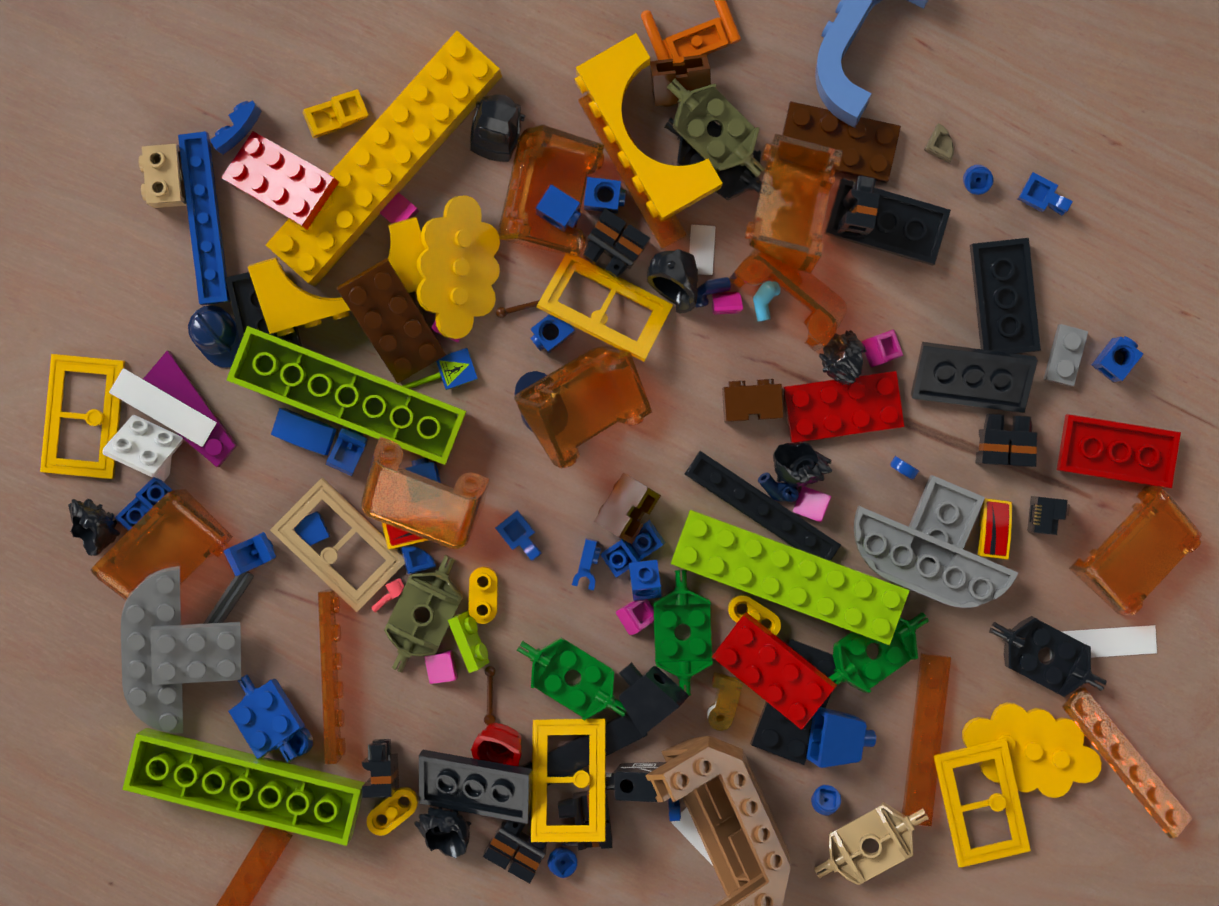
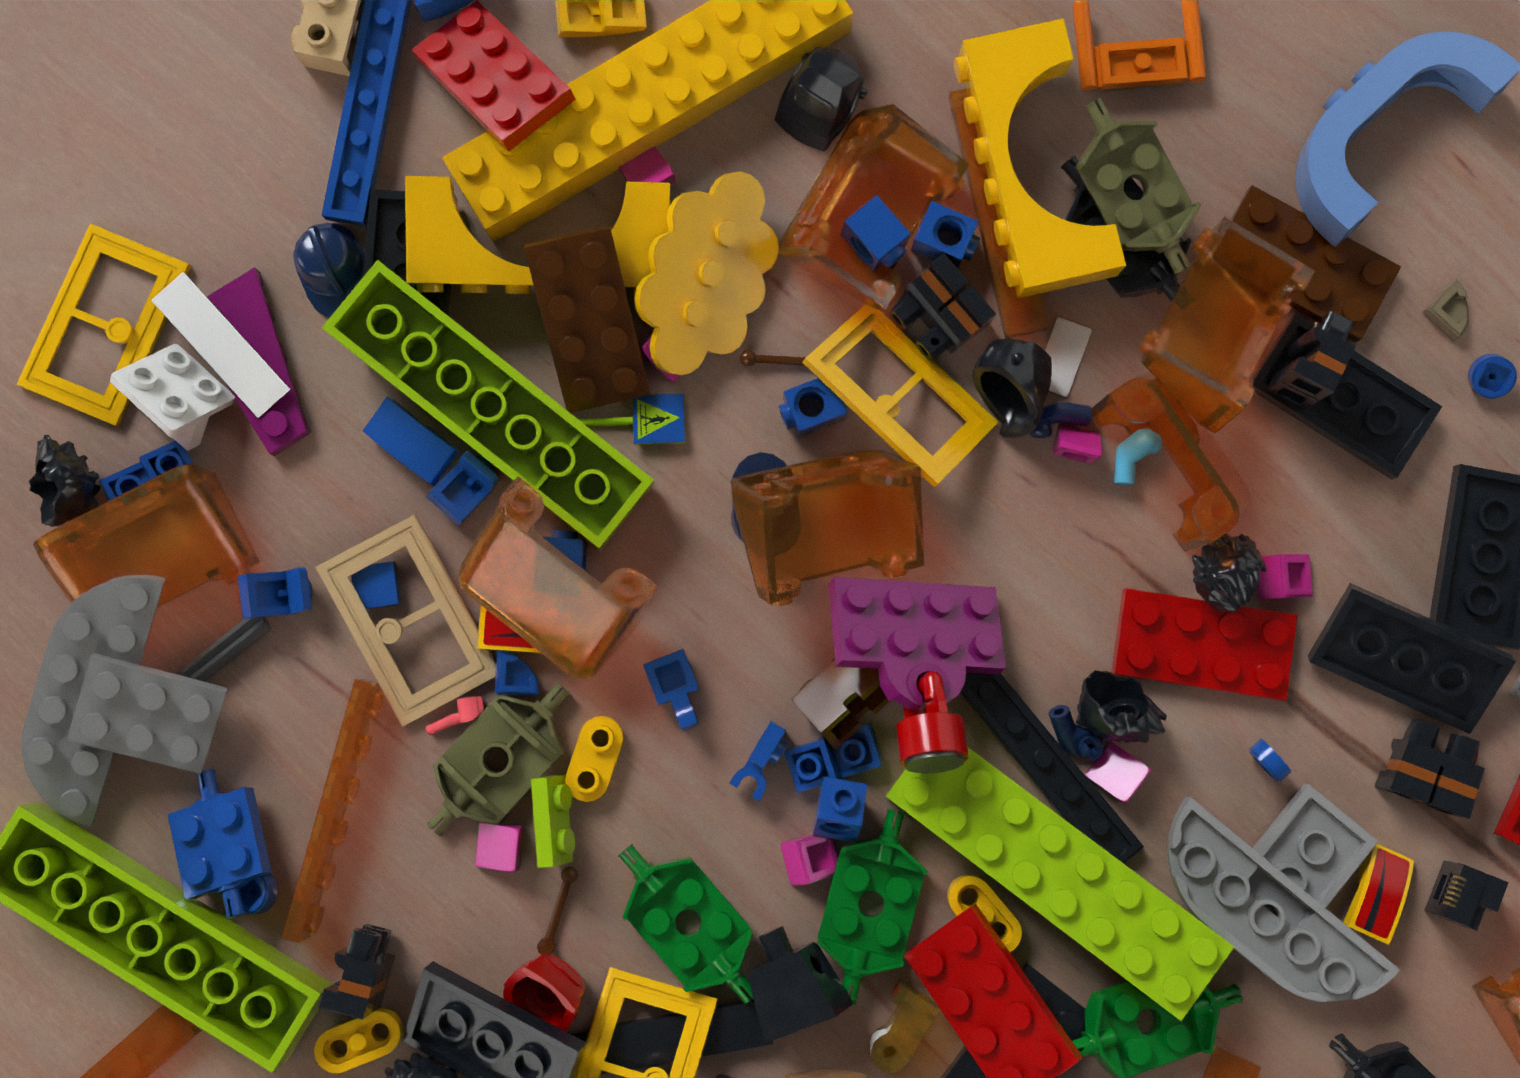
camera: 20 degrees right, 5 degrees down
reddish brown brick [650,54,711,107] -> none
reddish brown brick [722,379,783,422] -> none
none -> magenta plate [828,577,1006,774]

